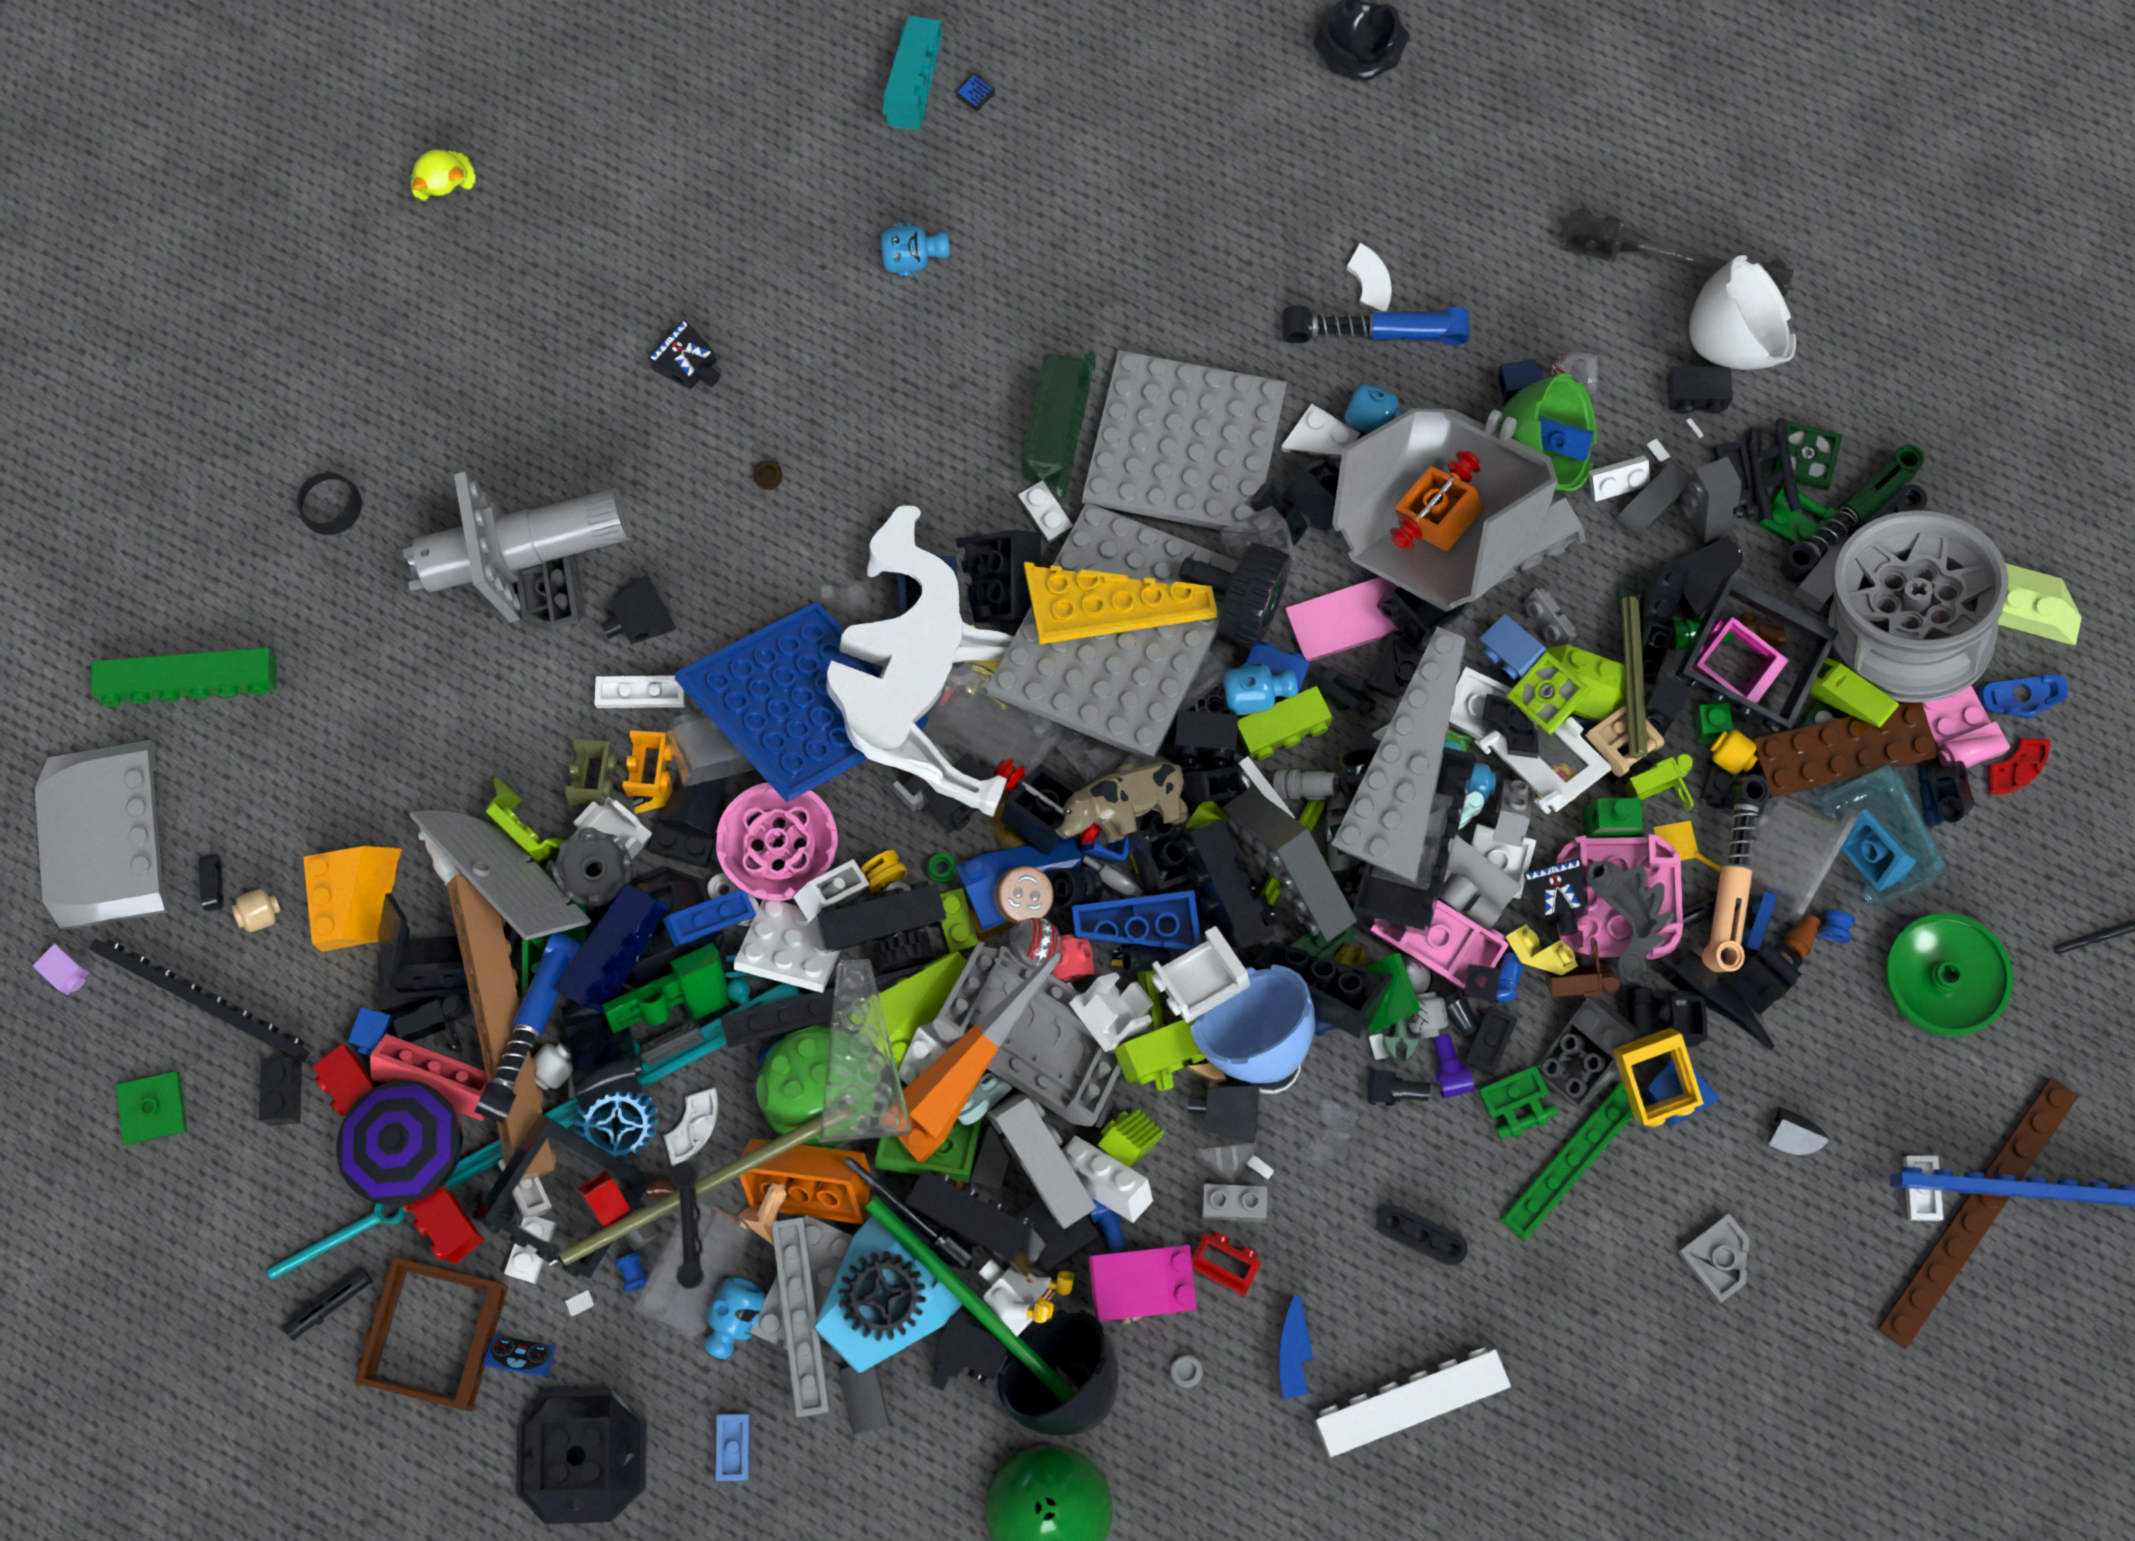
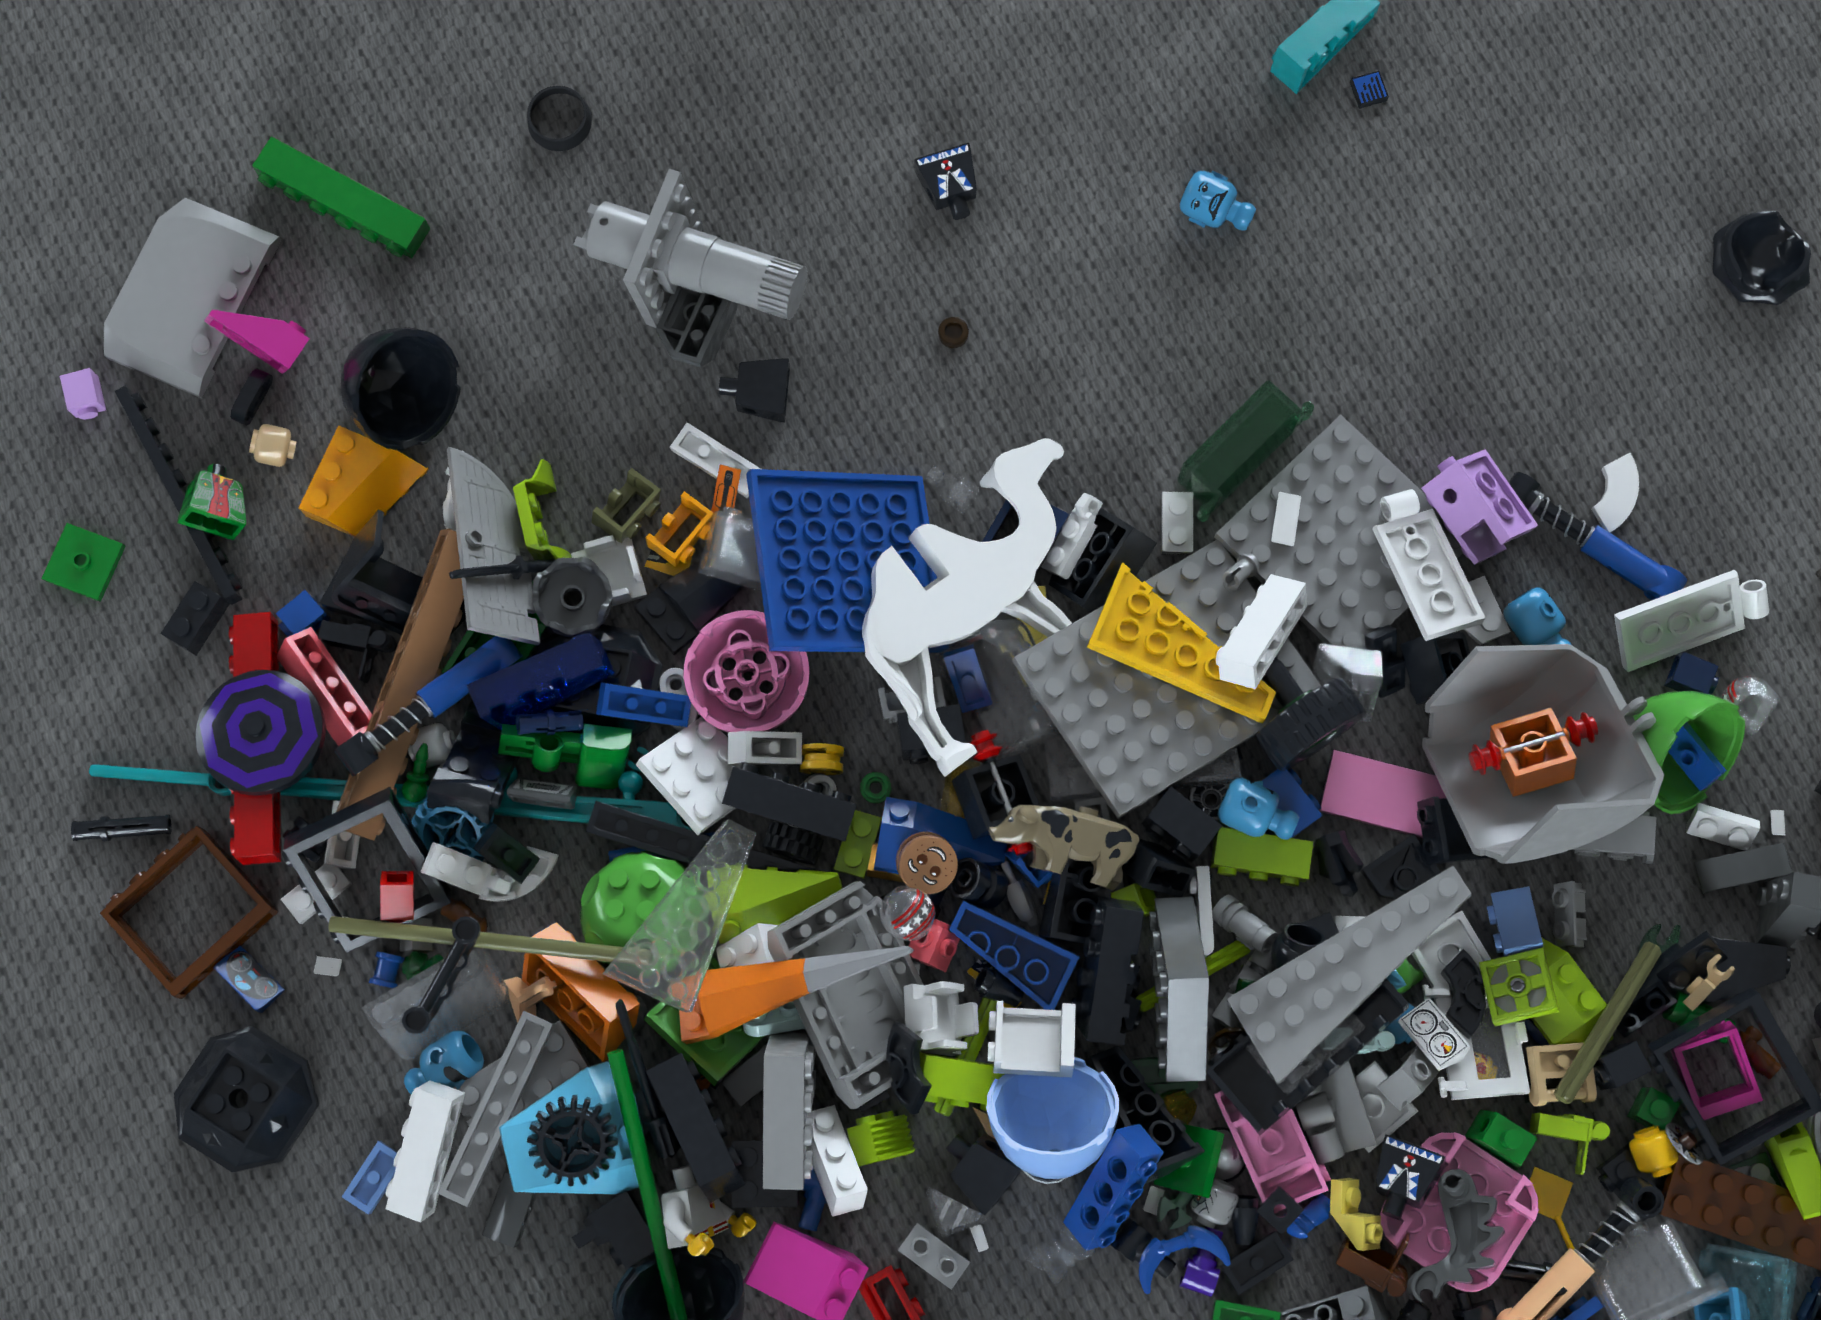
camera: 30 degrees right, 5 degrees up
none -> green torso [177,464,246,540]
none -> dark pink slope [204,310,310,374]
none -> black piece [341,327,461,451]
none -> white brick [386,1080,465,1223]
none -> green bar [402,743,429,803]
none -> dark green plate [402,950,444,982]
none -> white hinge [421,842,510,896]
none -> black sword [449,555,555,579]
none -> black plate [473,823,540,884]
none -> dark blue pin [516,709,583,735]
none -> orange sticker [711,464,741,521]
none -> black tile [886,1022,932,1114]
none -> blue plate [943,644,993,713]
none -> white hinge [1041,493,1103,580]
none -> blue brick [1063,1124,1164,1251]
none -> blue piece [1138,1225,1231,1294]
none -> white brick [1216,574,1307,689]
none -> light grey pin [1222,553,1260,589]
none -> white sticker [1271,492,1301,546]
none -> white hinge [1372,489,1485,641]
none -> slope [1398,999,1470,1071]
none -> lavender torso [1421,449,1539,565]
none -> white hinge [1614,570,1769,672]
none -> piece [1665,1123,1704,1165]
none -> tan plate [1683,954,1735,1011]

